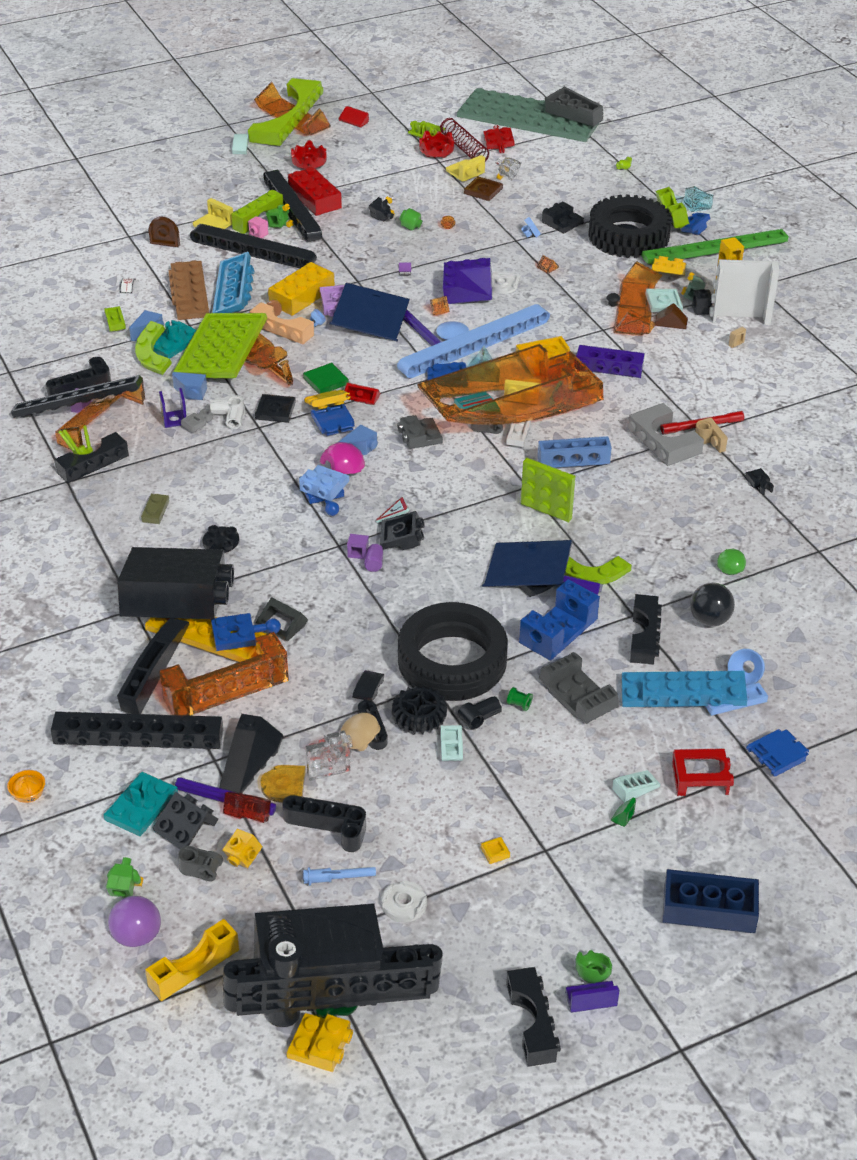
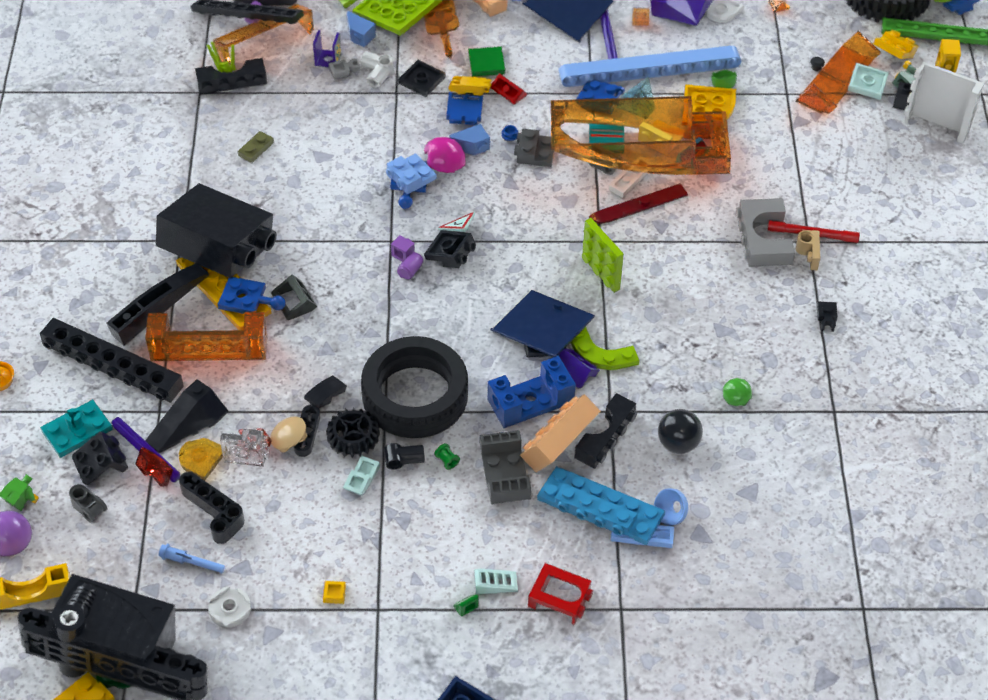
camera: 25 degrees right, 10 degrees up
black dish [202,525,240,553] -> none
yellow brick [222,828,263,868] -> none
light blue dish [437,321,469,340] -> none
medium blue brick [537,436,612,468] -> none
dark purple brick [575,345,645,378] -> none
reddish brown slope [654,303,688,329] -> none
tan tile [729,327,746,348] -> none
blue plate [746,729,809,777] -> none
none -> blue plate [501,125,519,141]
none -> light nougat piece [520,394,601,473]
none -> dark red piece [589,183,688,224]
none -> bright green hair [711,70,737,89]

